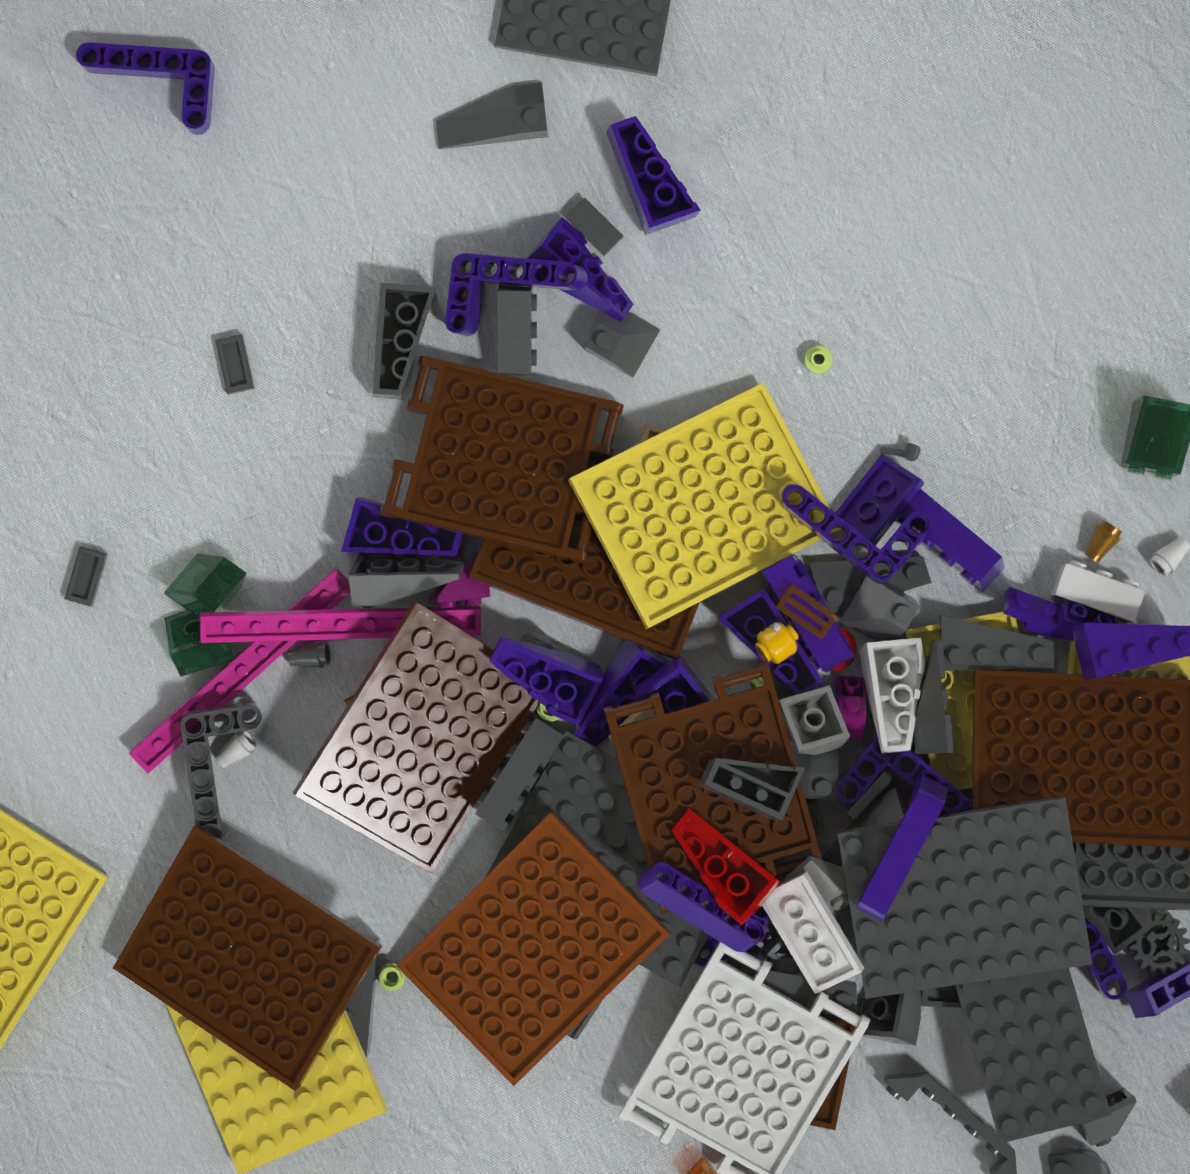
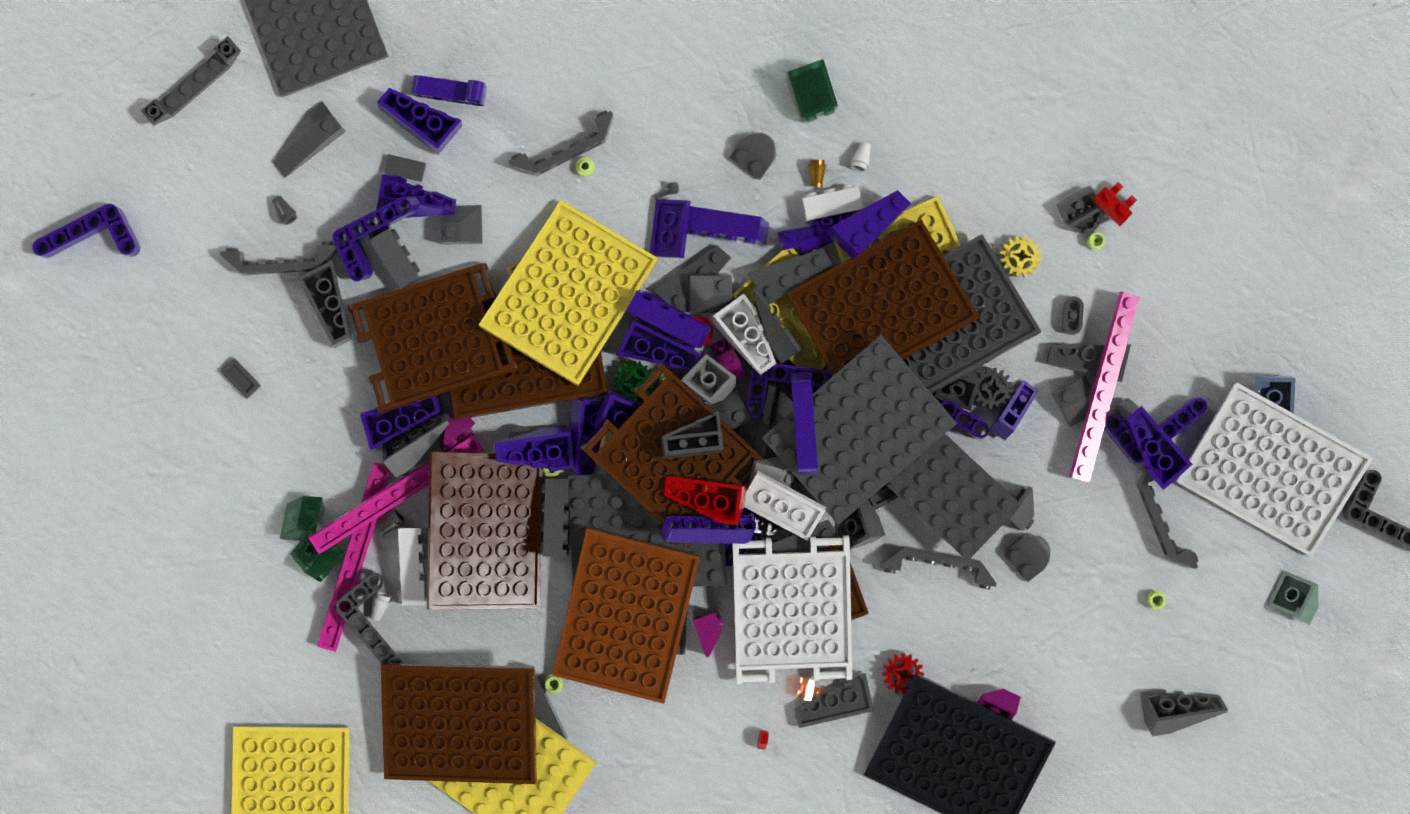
camera: 40 degrees left, 0 degrees up
dark grey tile [64,546,108,607] -> none
yellow head [755,622,799,664] -> none
clear orange tile [776,584,838,640] -> none
dark purple beam [782,484,931,584] -> none
none -> dark grey slope [220,242,338,275]
none -> dark grey cone [272,196,297,225]
none -> white wedge [398,527,427,606]
none -> dark purple beam [411,75,487,106]
none -> dark grey slope [508,110,614,176]
none -> green gear [613,361,654,400]
none -> magenta slope [693,611,724,658]
none -> dark grey slope [730,132,777,180]

